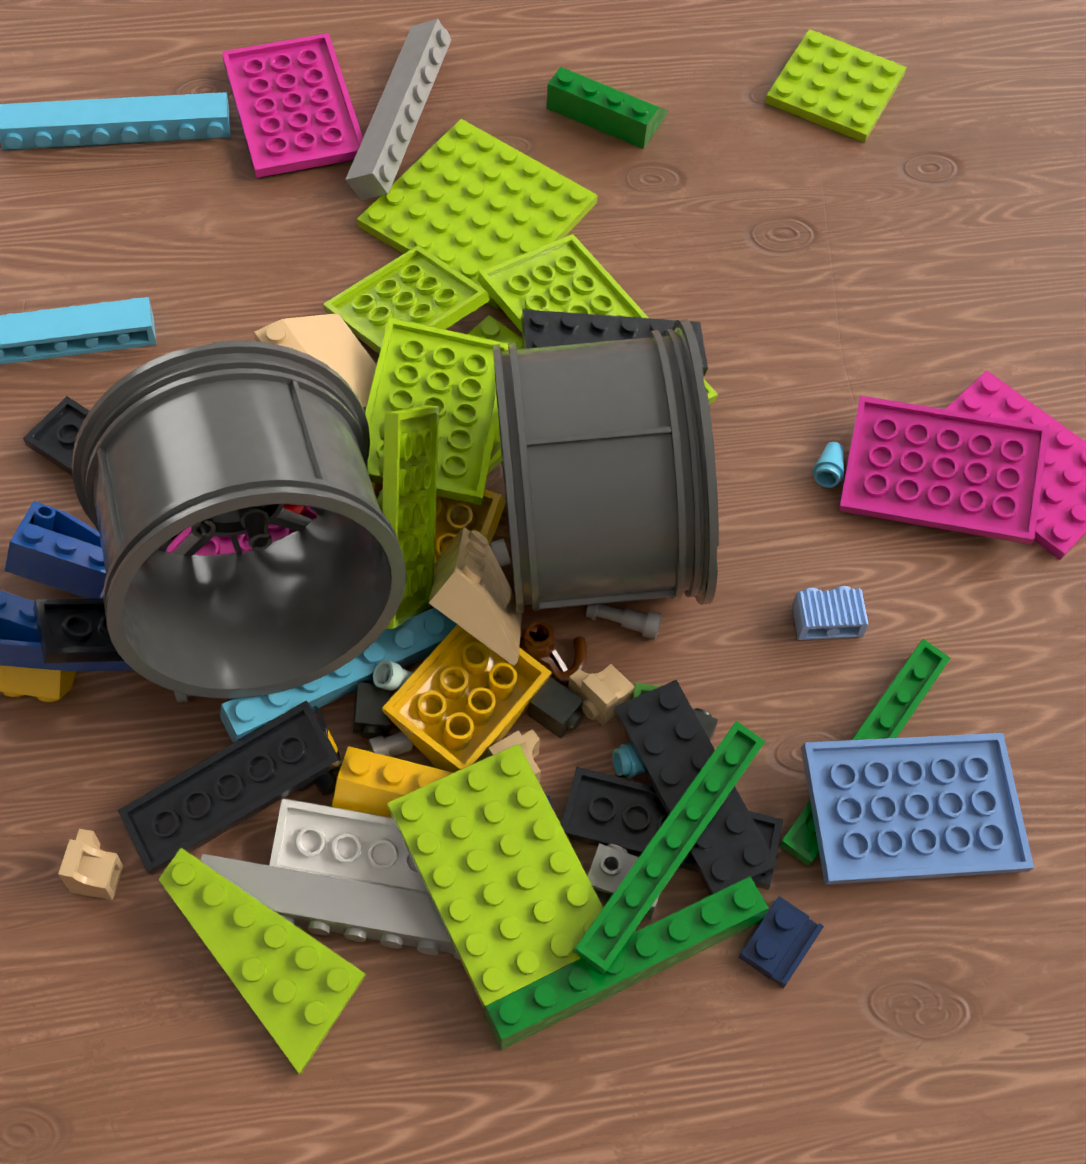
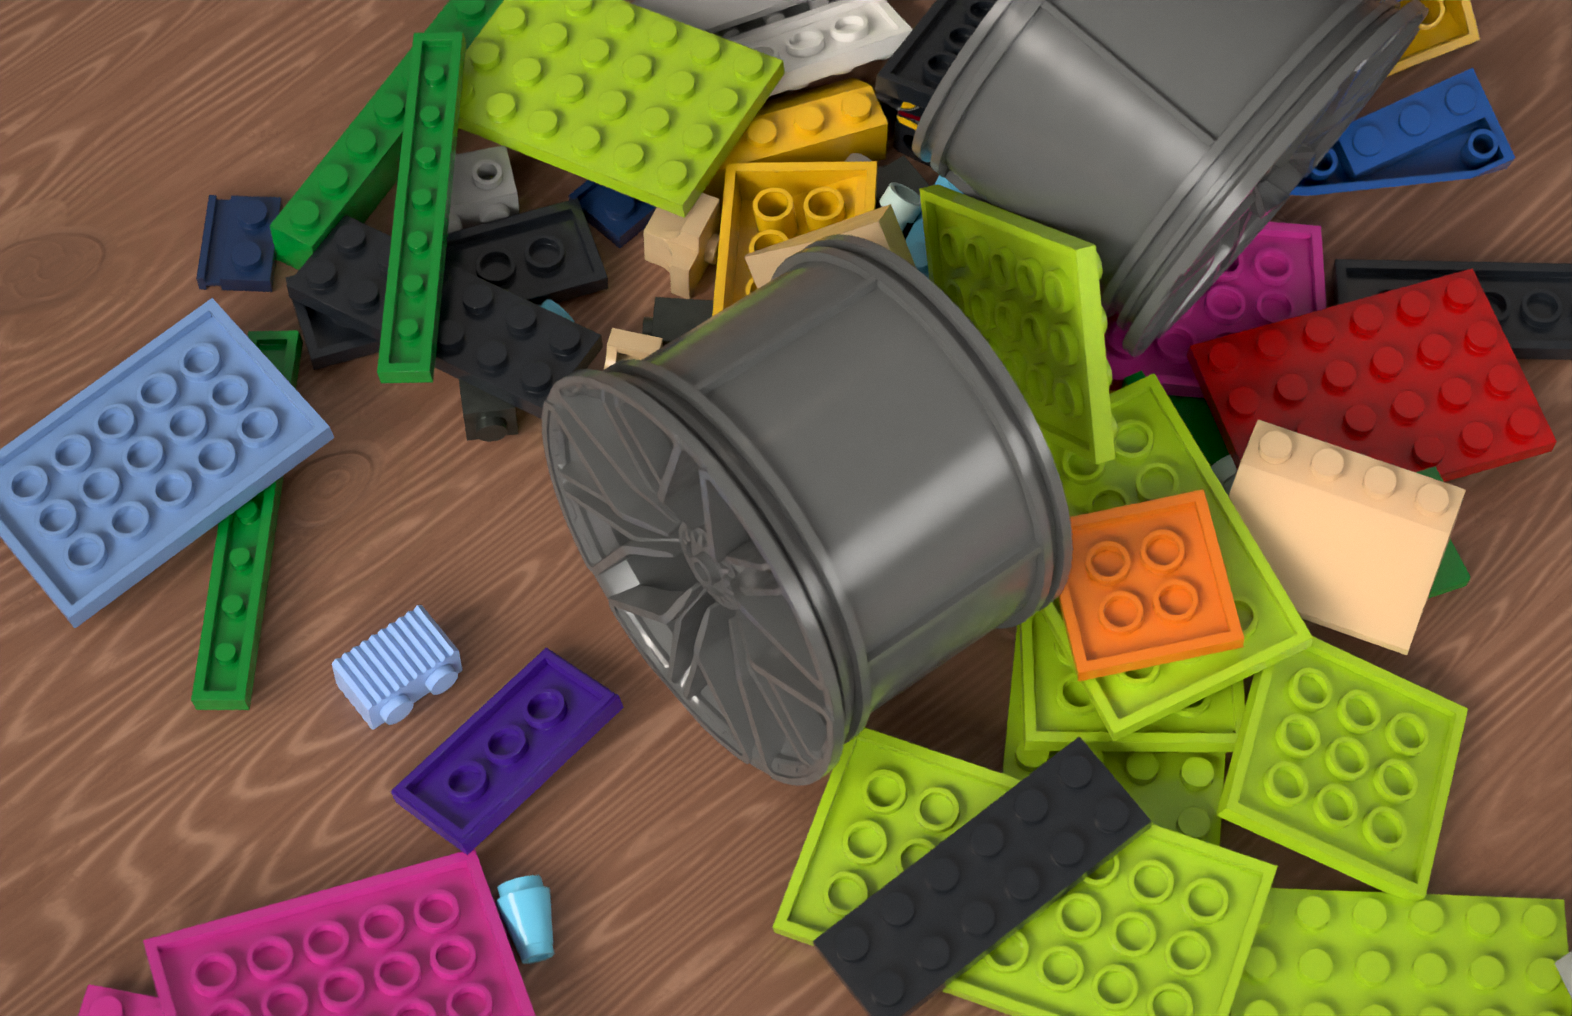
camera: 150 degrees right, 0 degrees up
none -> dark purple tile [390,647,624,855]
none -> orange plate [1058,489,1244,682]

